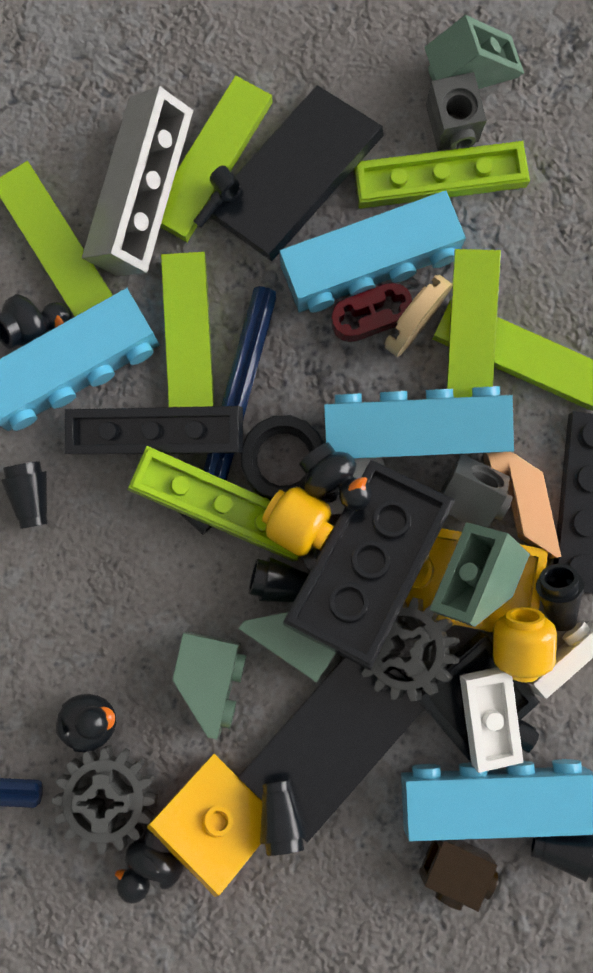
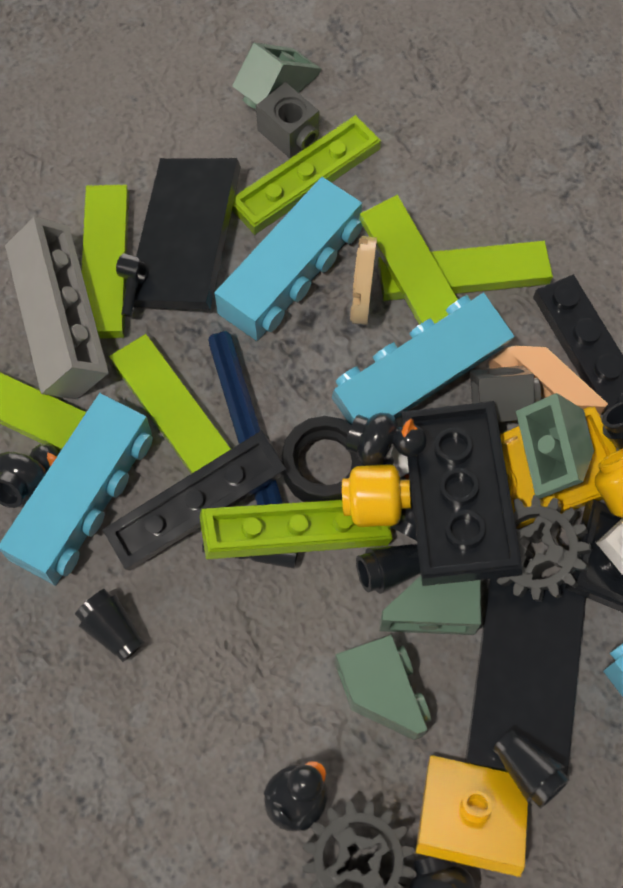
camera: 35 degrees left, 15 degrees down
dark red beam [331,283,412,342] -> none

